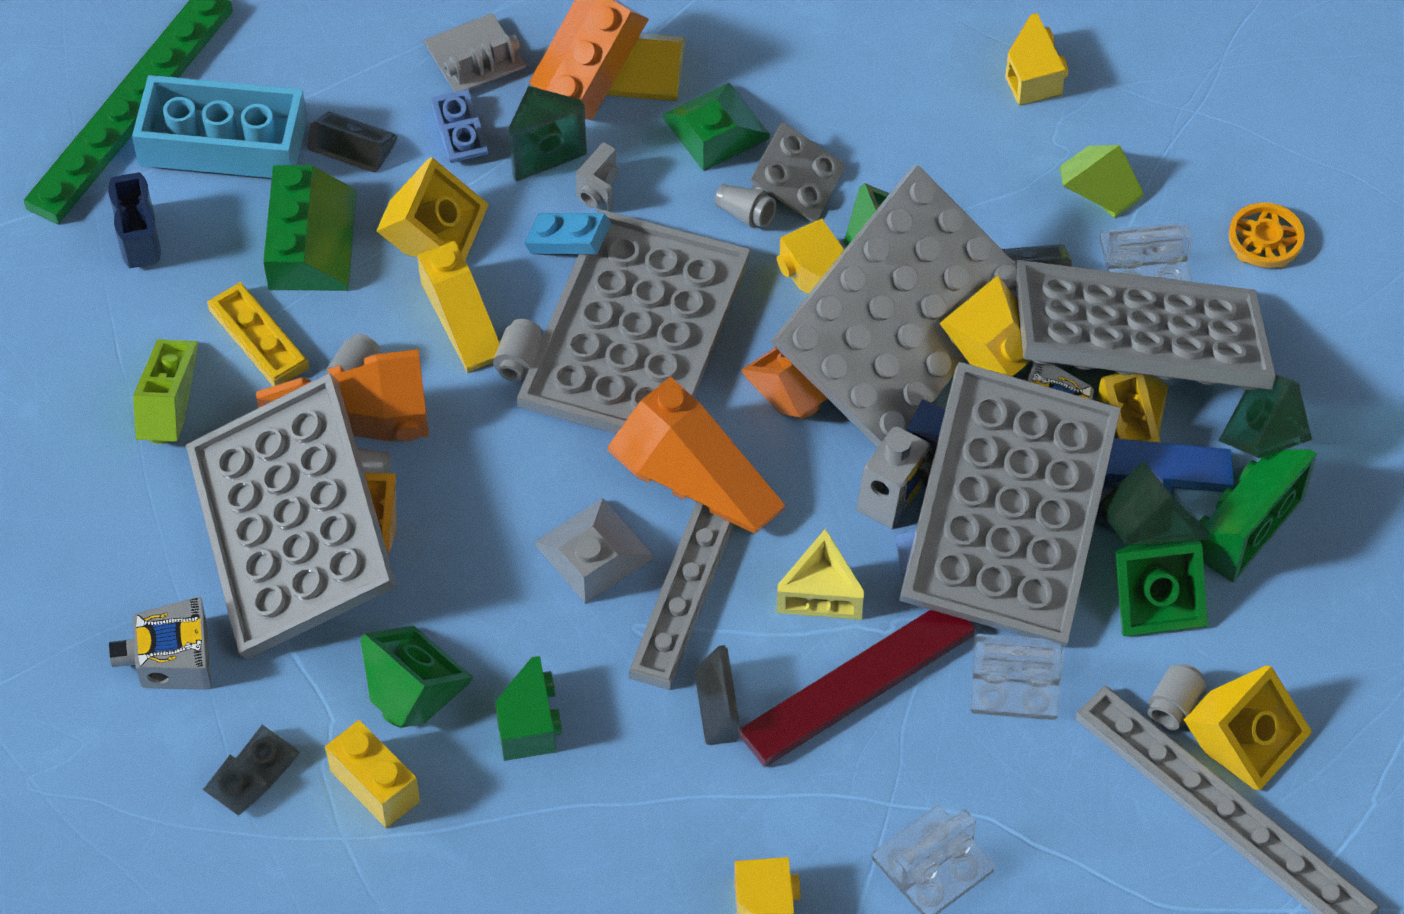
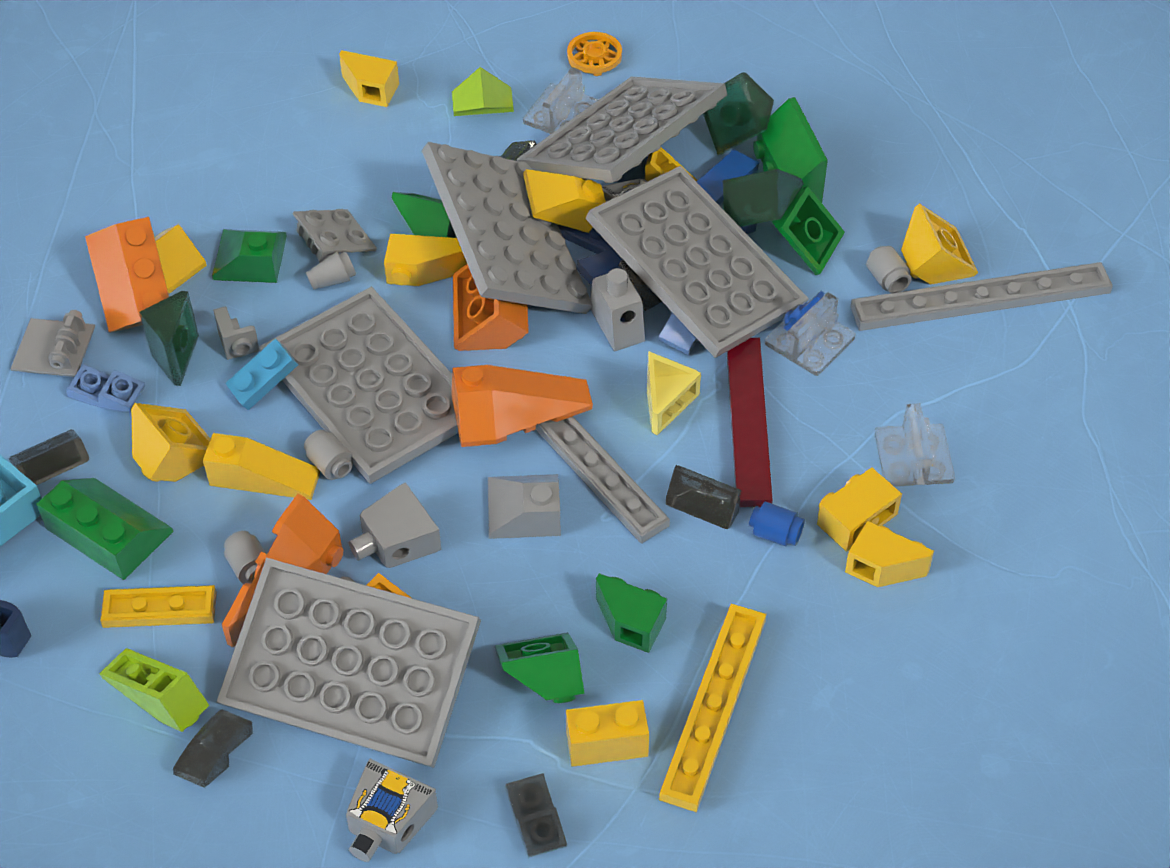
camera: 55 degrees left, 5 degrees down
none -> clear smoke slope [173,709,253,788]
none -> light grey torso [349,482,441,568]
none -> yellow plate [659,603,766,813]
none -> blue brick [749,501,805,547]
none -> blue piece [784,290,825,331]
none -> yellow brick [817,467,902,552]

